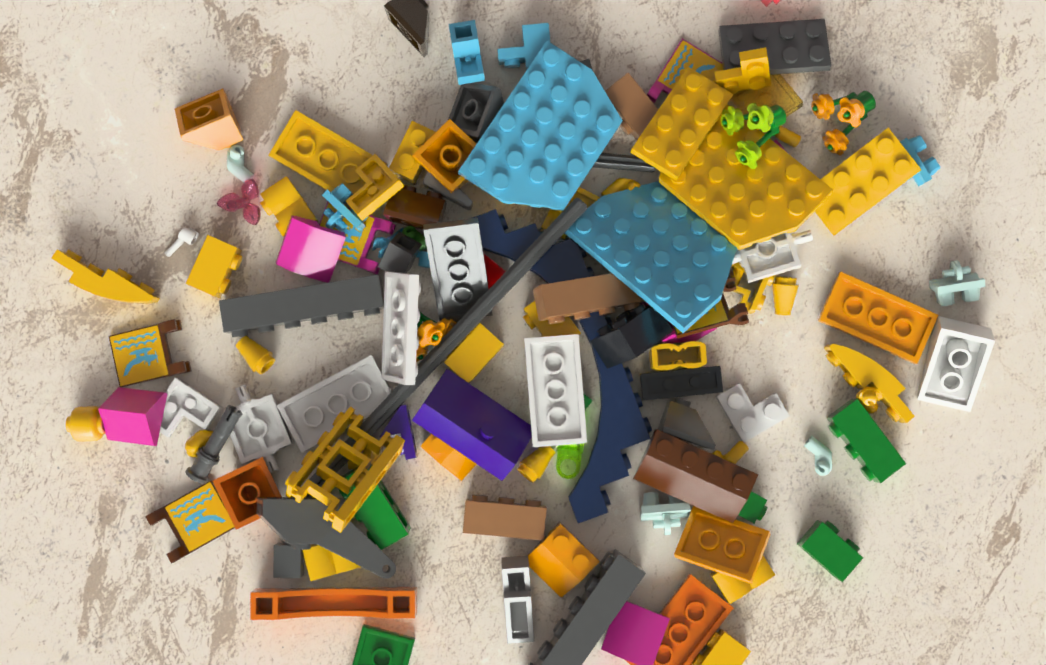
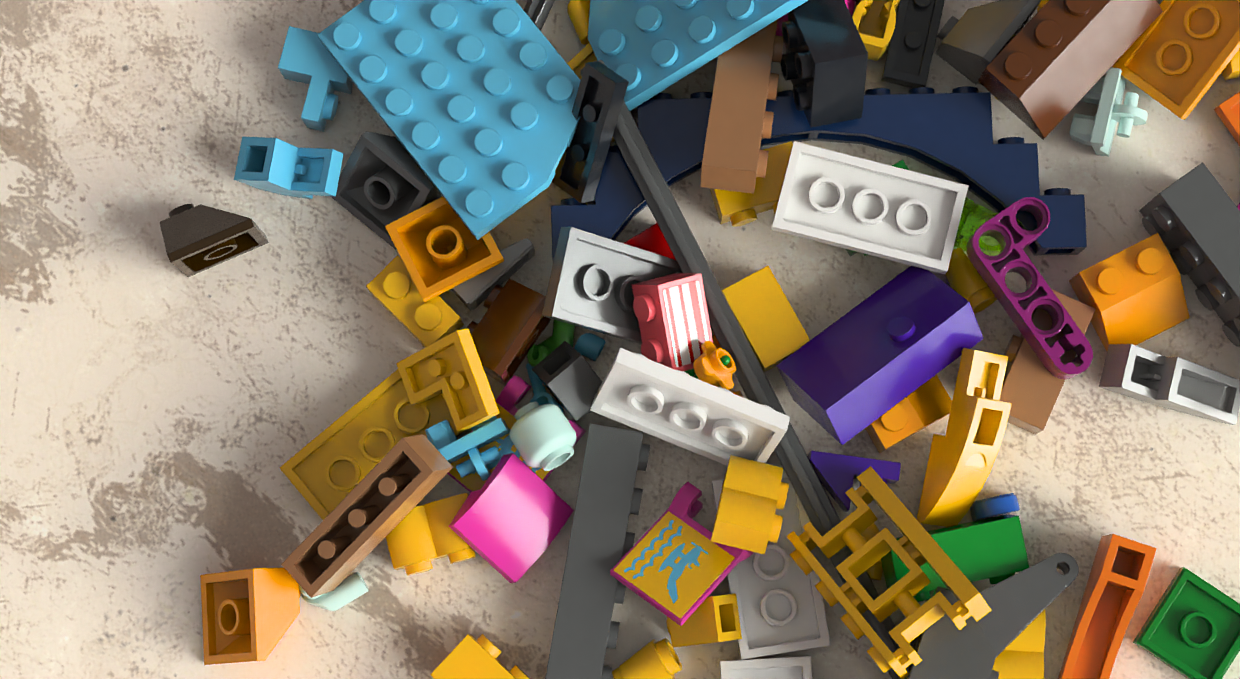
camera: 65 degrees left, 5 degrees down
clear pink plant [217,179,261,225] -> none
none -> medium nougat brick [281,434,453,598]
none -> light aqua head [509,402,577,471]
none -> black plate [552,61,629,203]
none -> flag [610,482,754,626]
none -> brick [632,273,713,371]
none -> yellow brick [666,594,742,648]
none -> yellow brick [711,455,789,555]
none -> yellow slope [917,348,1012,527]
none -> magenta beam [966,197,1093,379]
none -> blue tile [970,493,1020,521]

